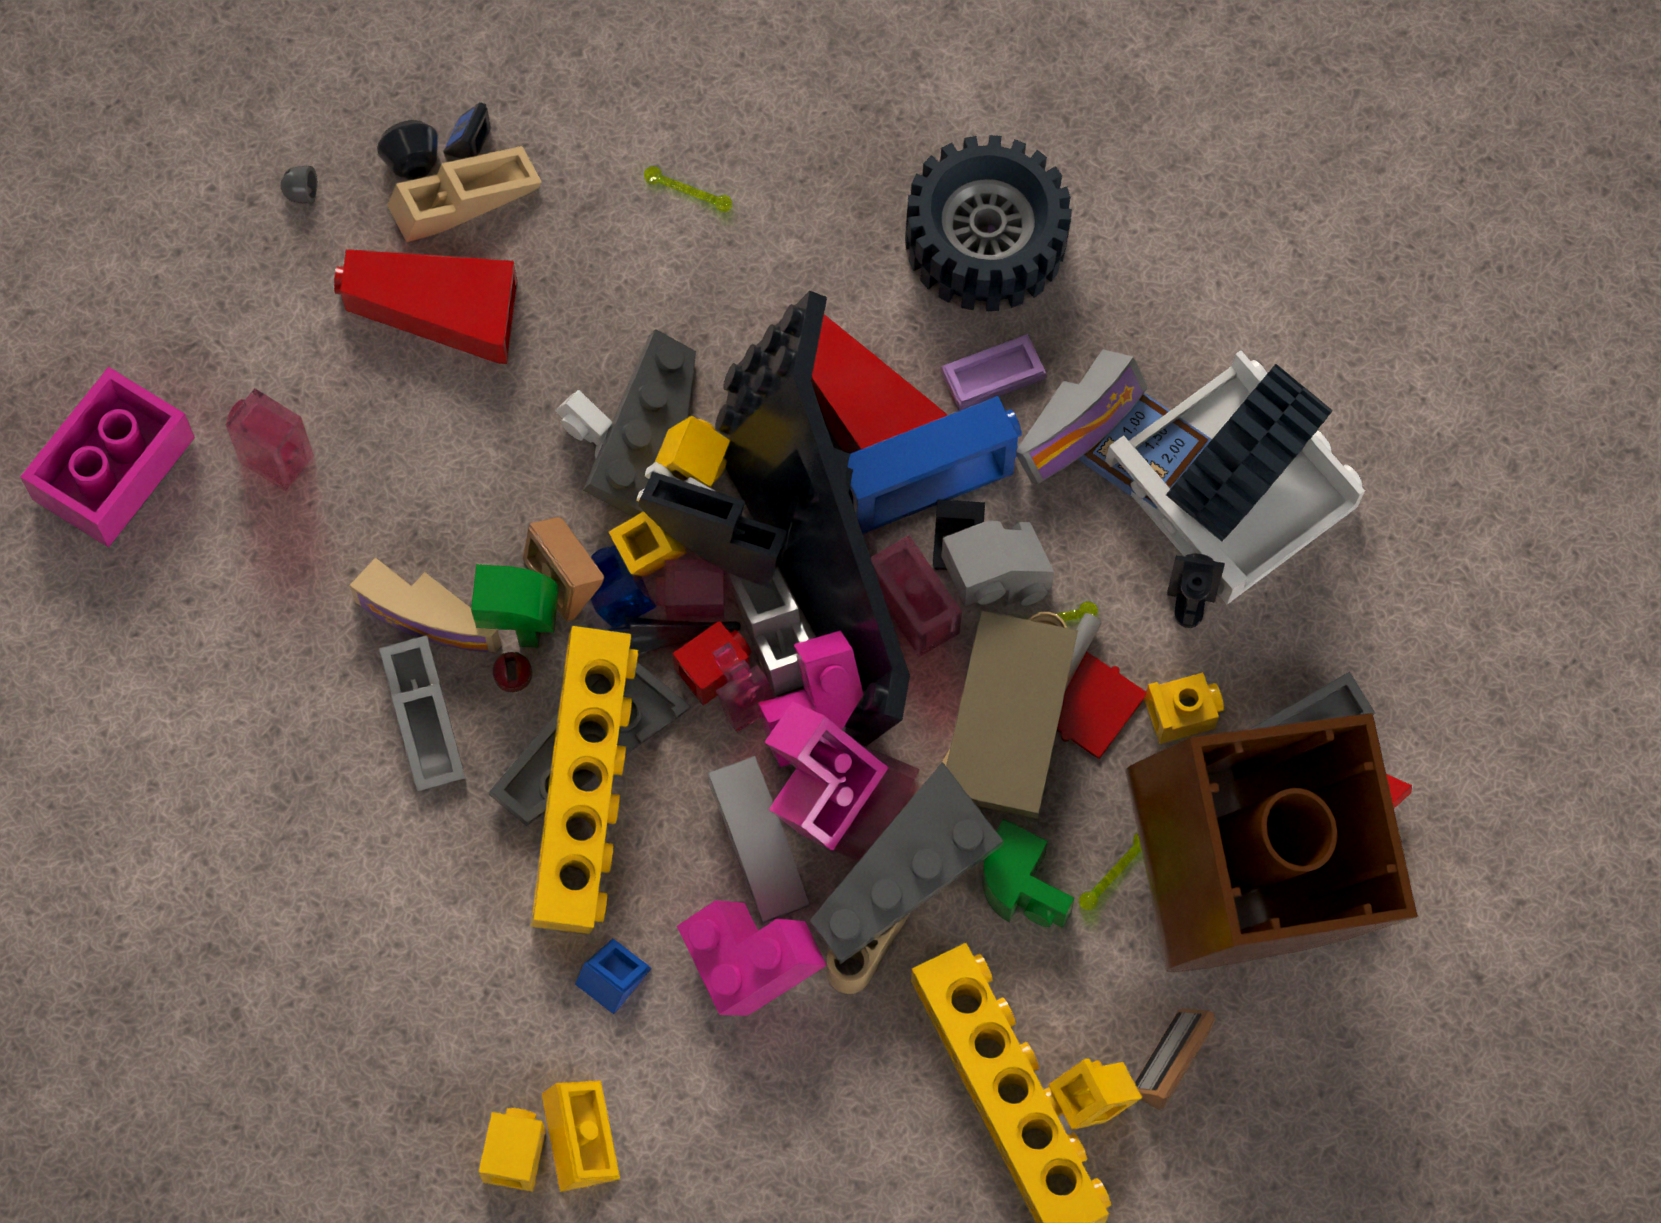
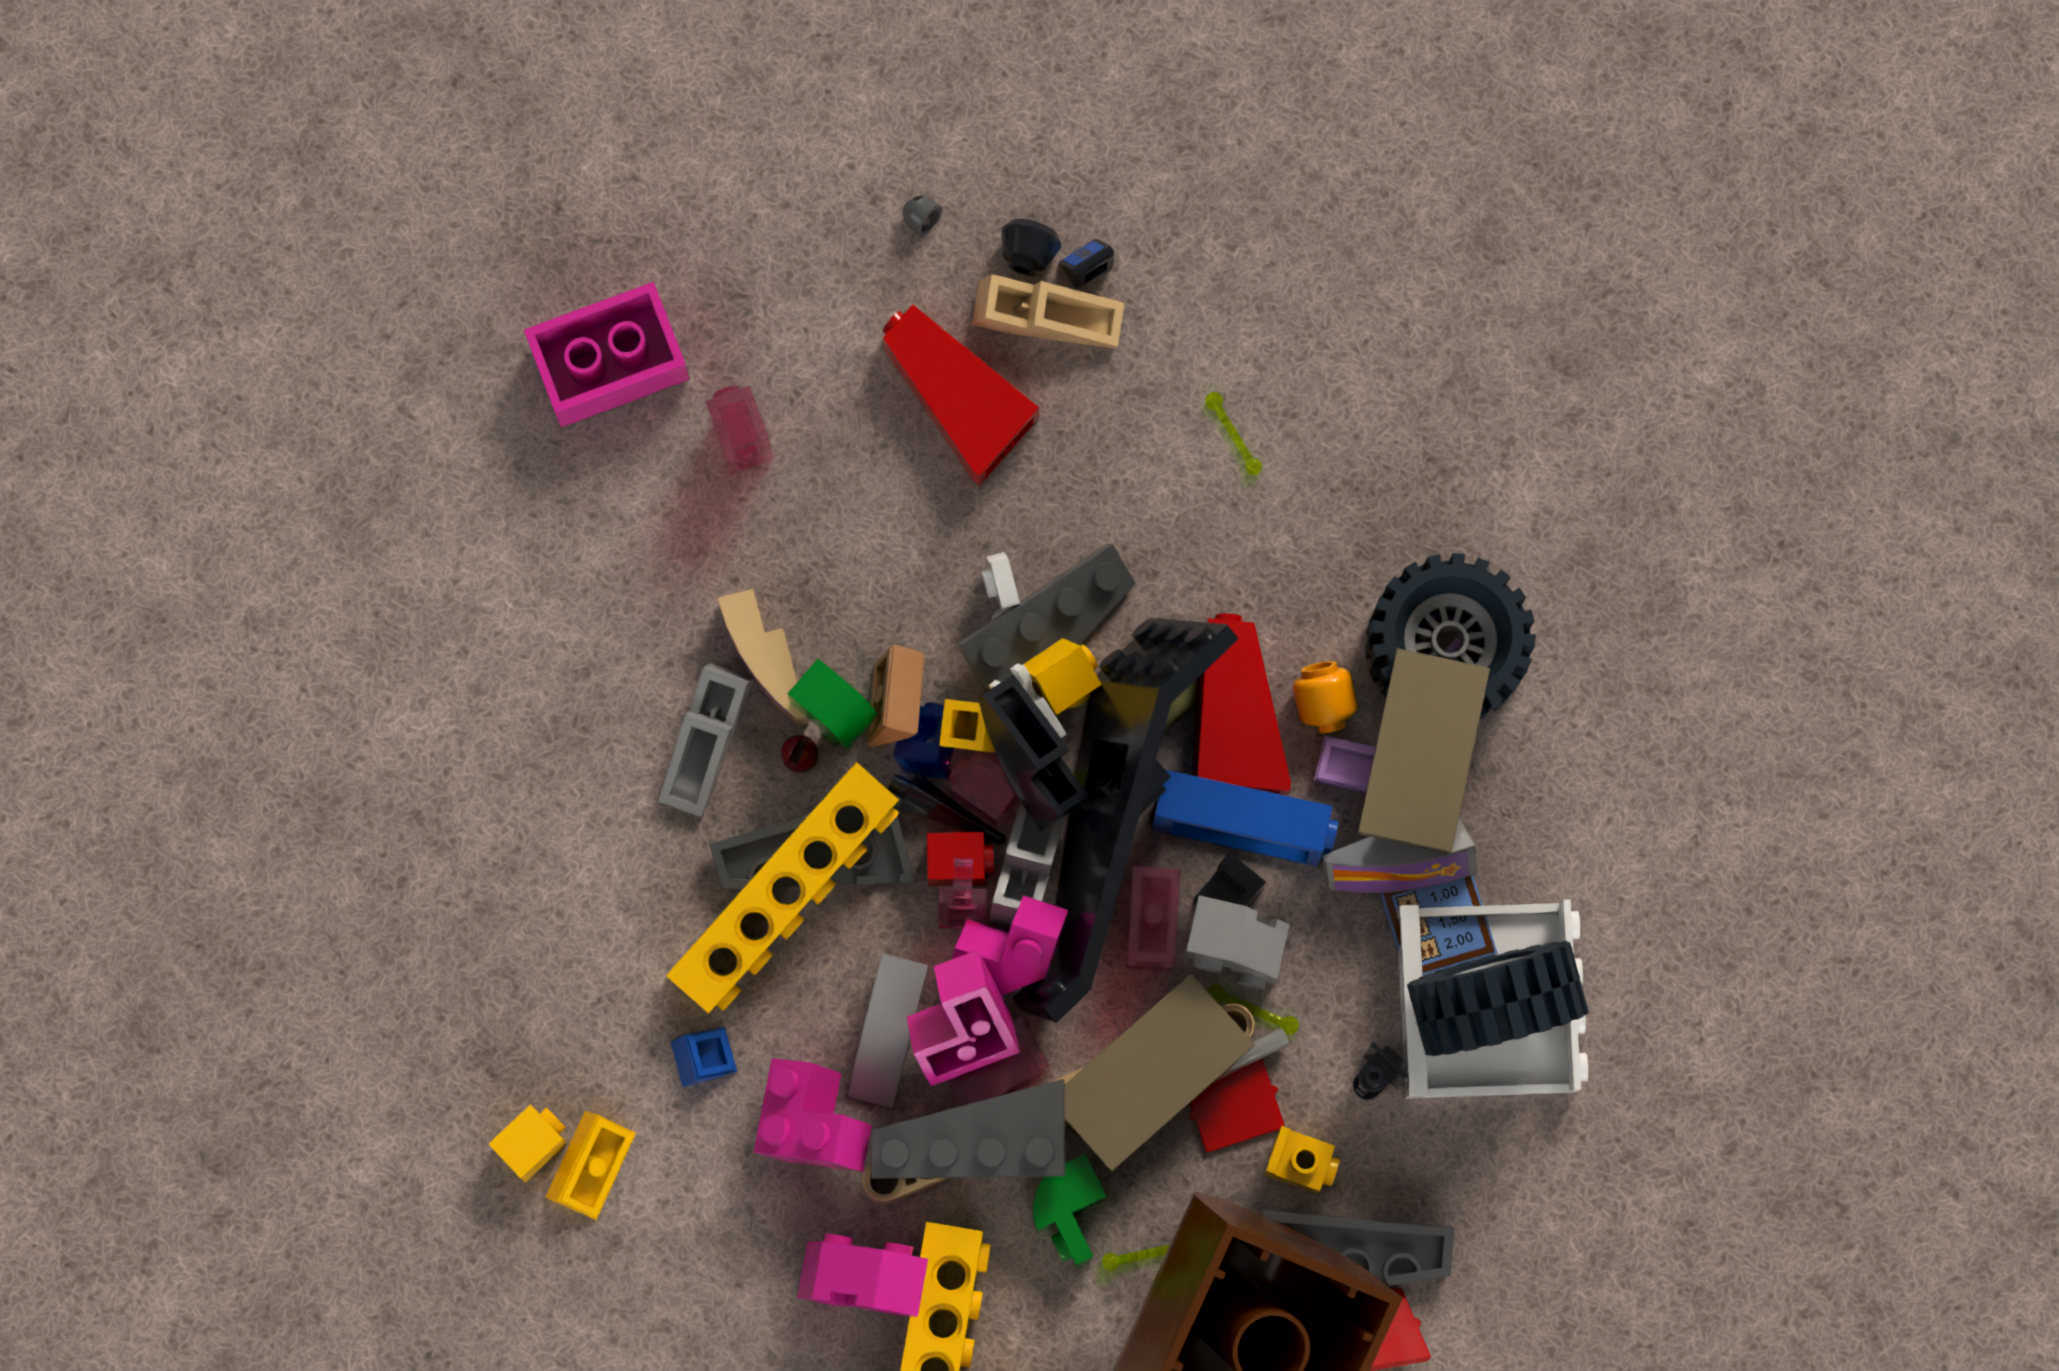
camera: 35 degrees right, 10 degrees up
none -> dark pink brick [797,1233,928,1317]
none -> light orange head [1293,661,1358,733]
none -> dark tan tile [1357,648,1490,854]

